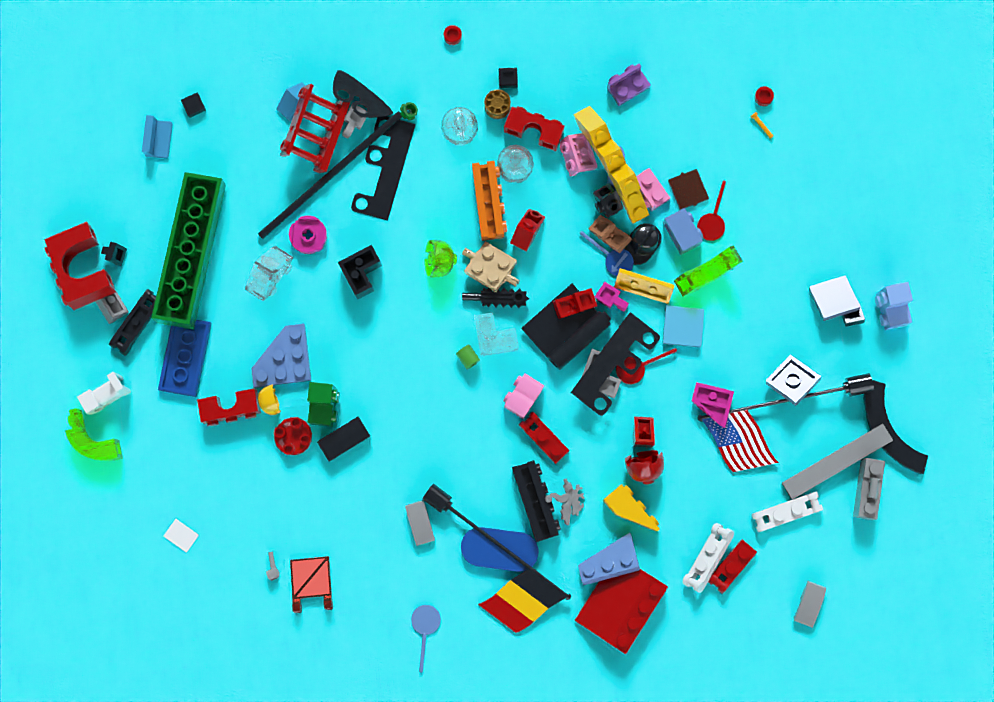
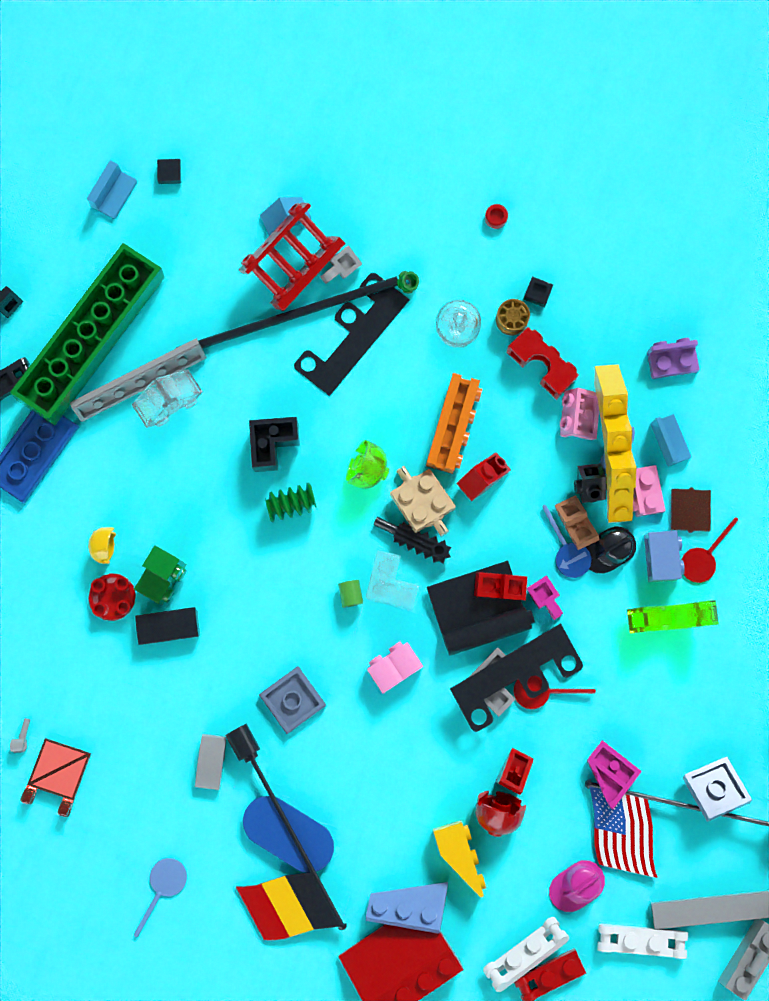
camera: 20 degrees right, 0 degrees up
red arch [197,388,261,426] -> none
medium blue plate [251,323,312,388] -> none
dark pink plate [289,216,327,254] -> none
black piece [333,70,393,118] -> none
clear cylinder [496,144,534,183] -> none
black brick [512,460,561,542] -> none
red plate [518,411,570,464] -> none
light grey piece [545,478,585,525] -> none
yellow plate [614,268,675,304] -> none
medium azure tile [662,305,704,348] -> none
none -> light grey tile [70,338,207,422]
none -> sand blue tile [259,666,326,734]
none -> green piece [265,482,318,522]
none -> dark pink piece [549,860,605,912]
none -> dark azure panel [650,414,691,467]

